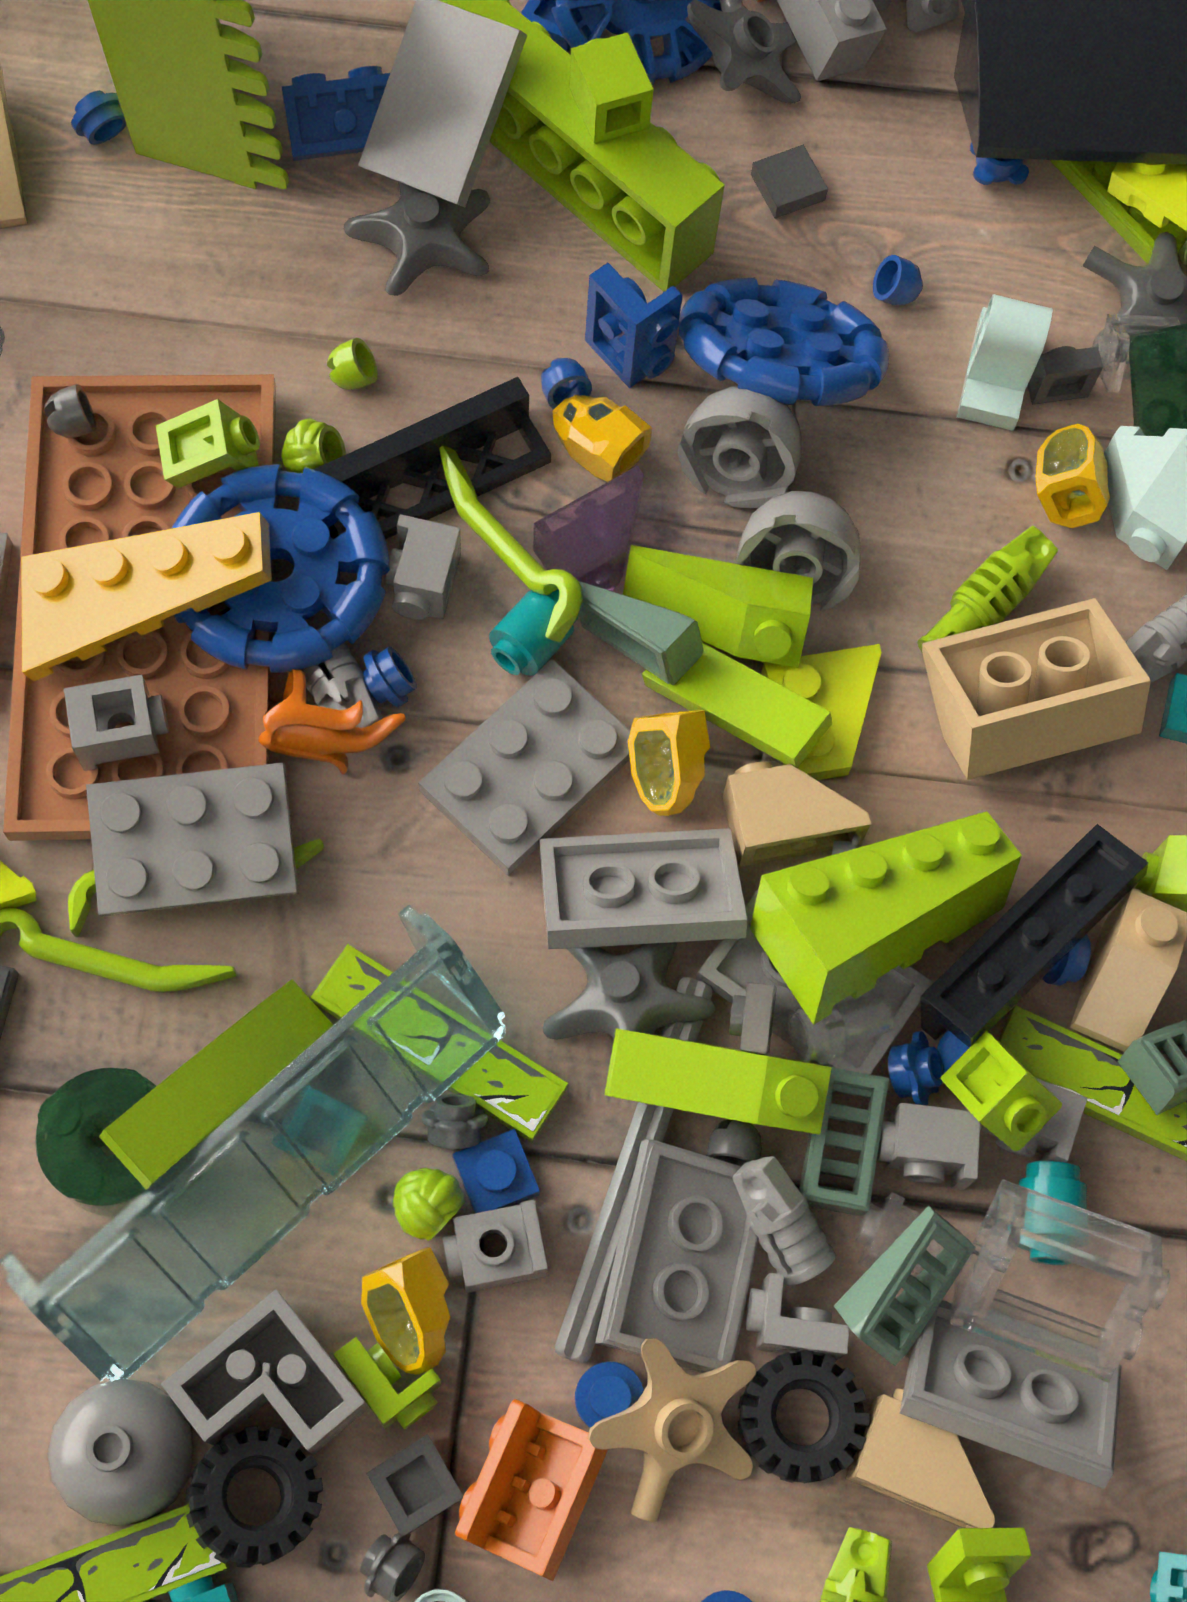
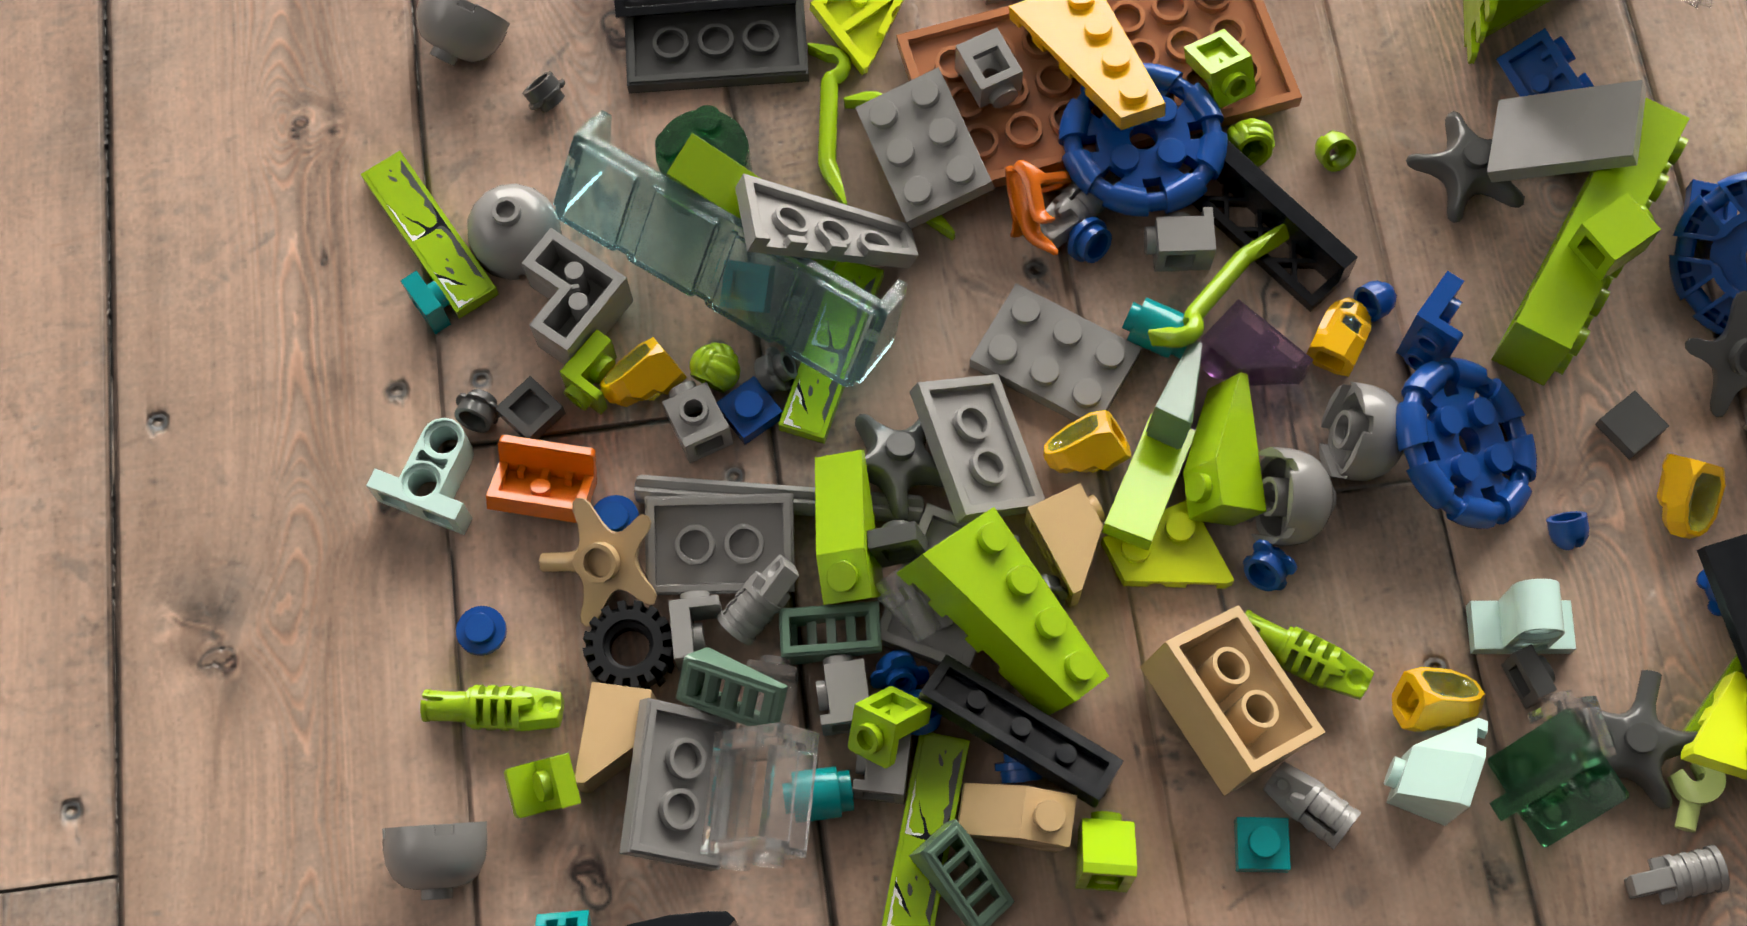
camera: 85 degrees right, 0 degrees up
black tyre [185,1426,323,1568] -> none
dark grey hinge [706,1119,762,1167] -> none
none -> light grey wing [735,173,919,269]
none -> blue plate [1243,539,1297,591]
none -> yellow rock [1657,453,1726,539]

